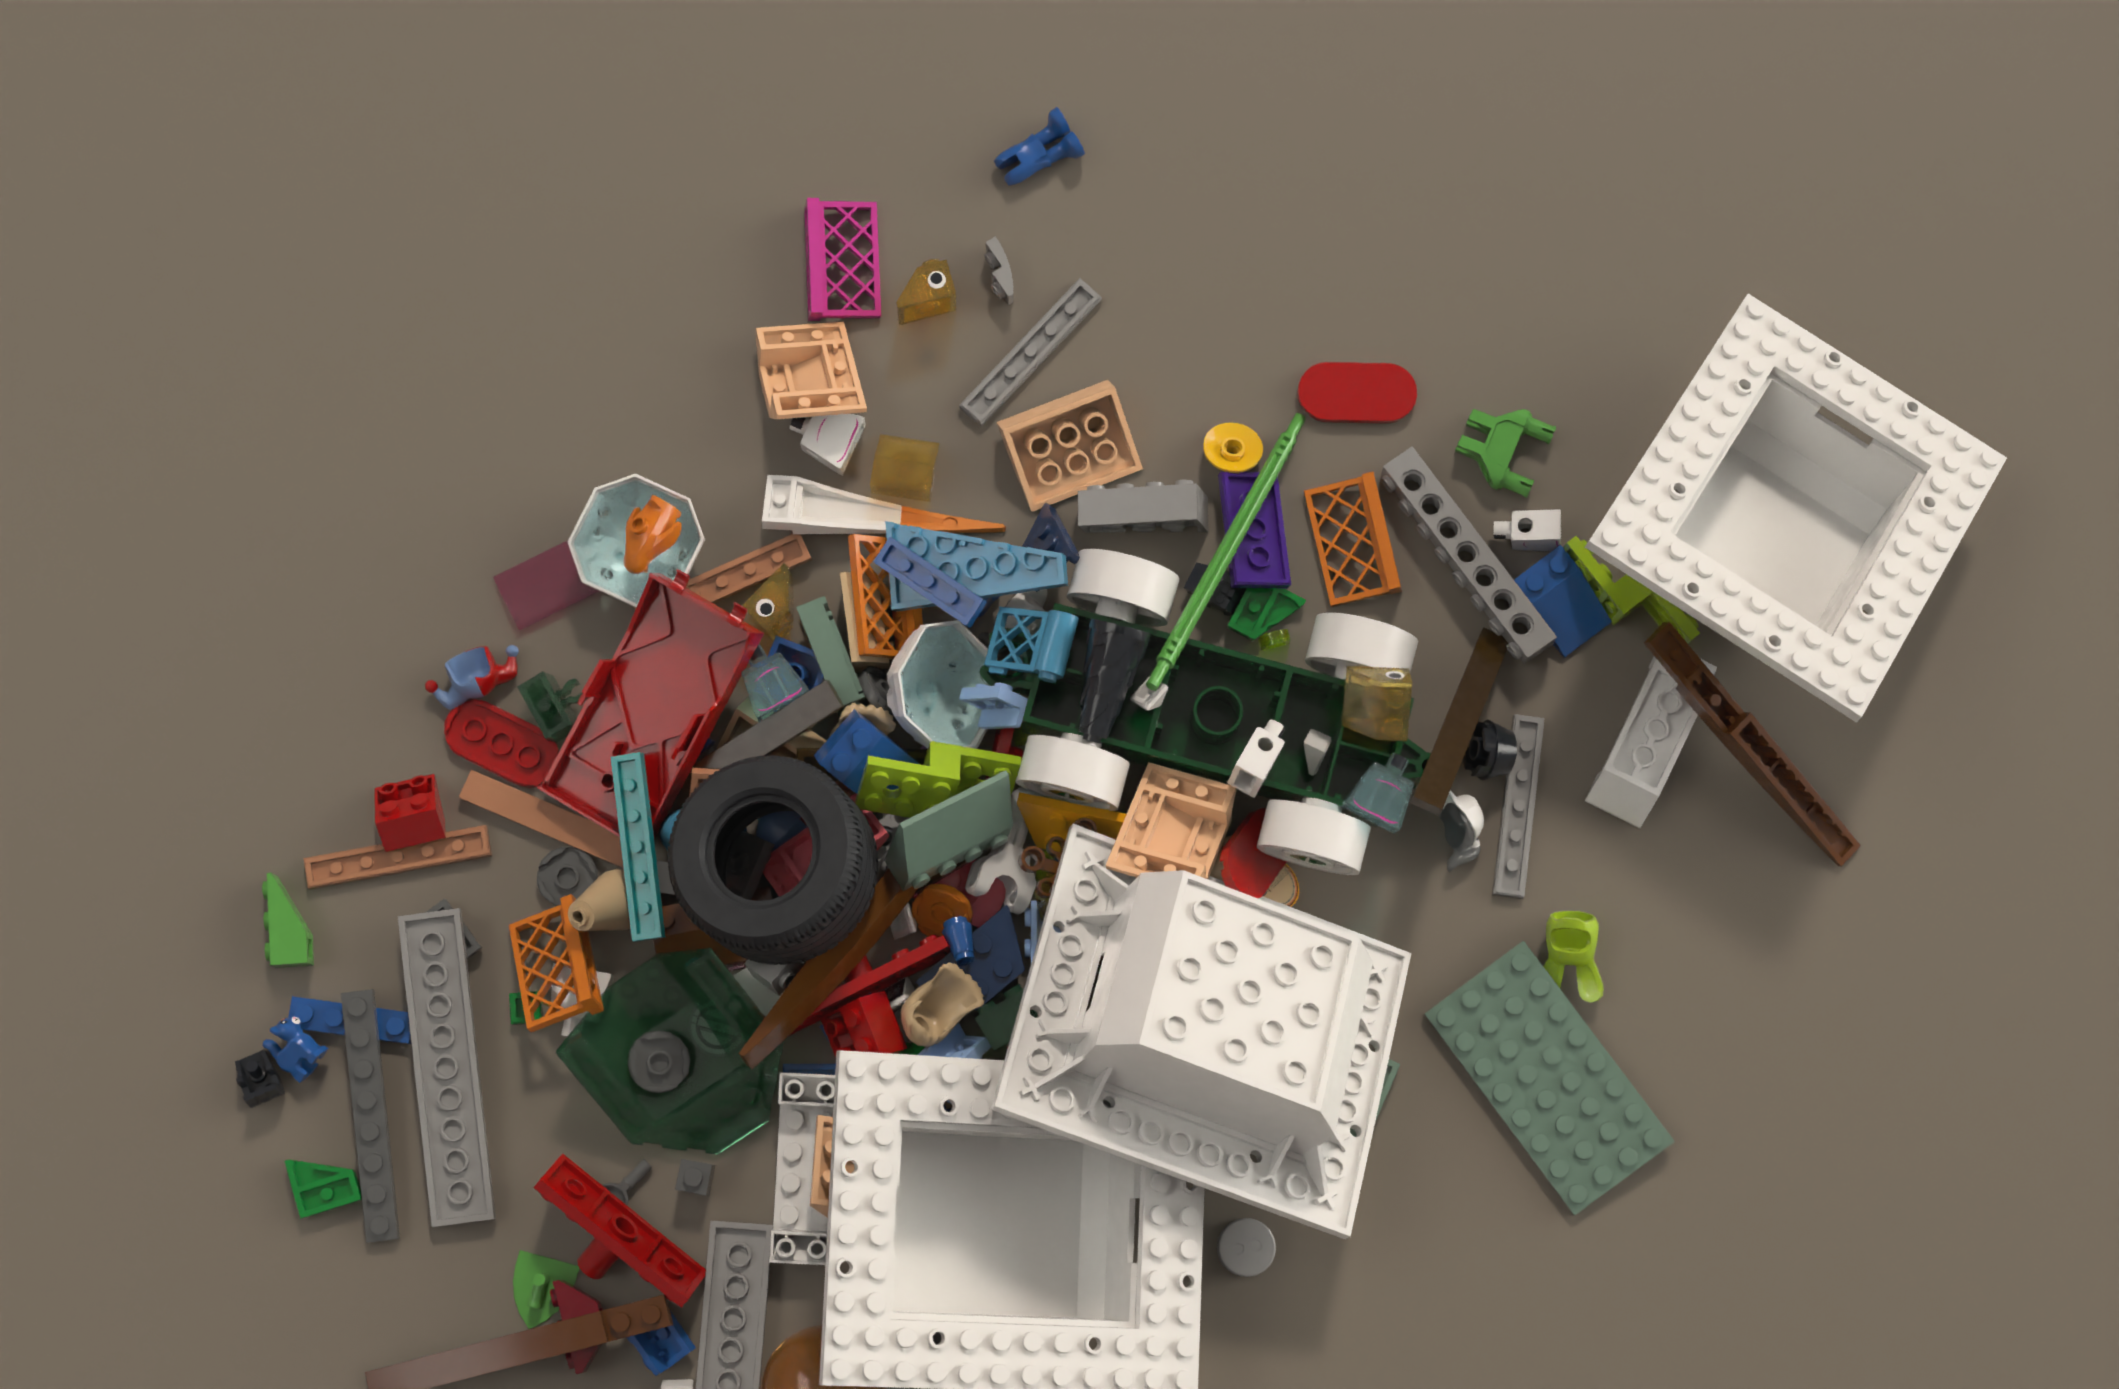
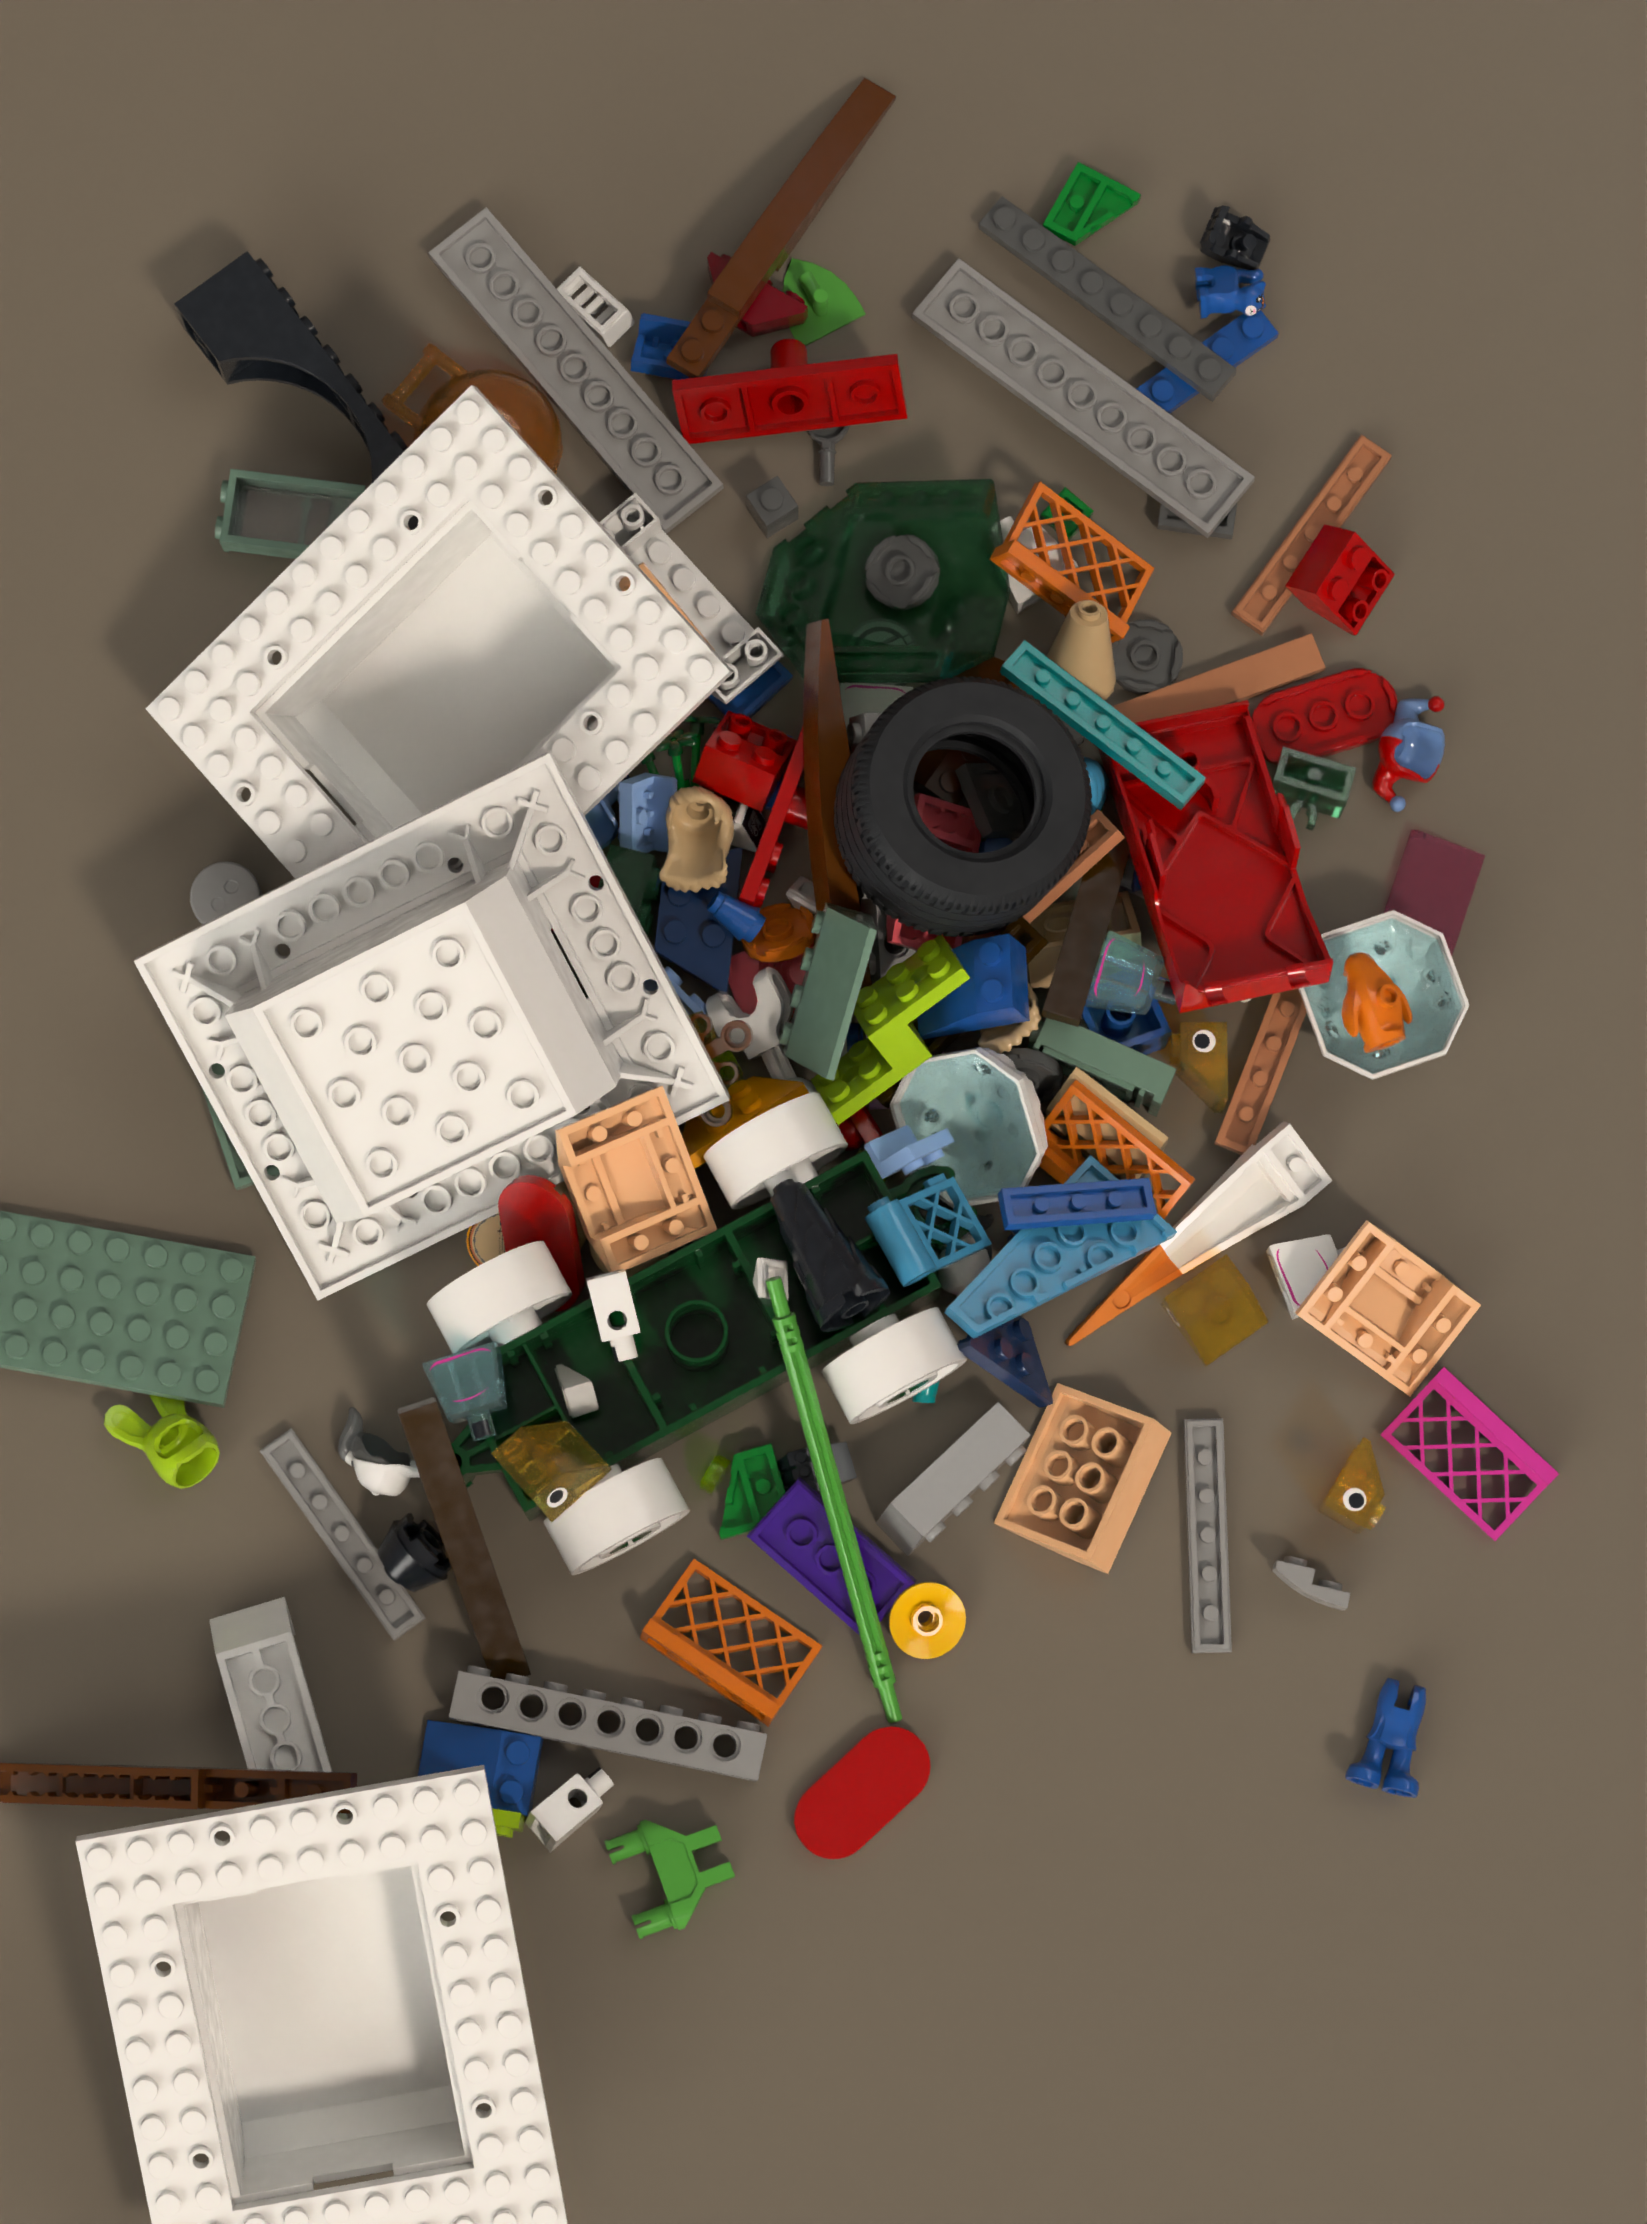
camera: 140 degrees right, 0 degrees up
bright green slope [262,873,314,968] -> none

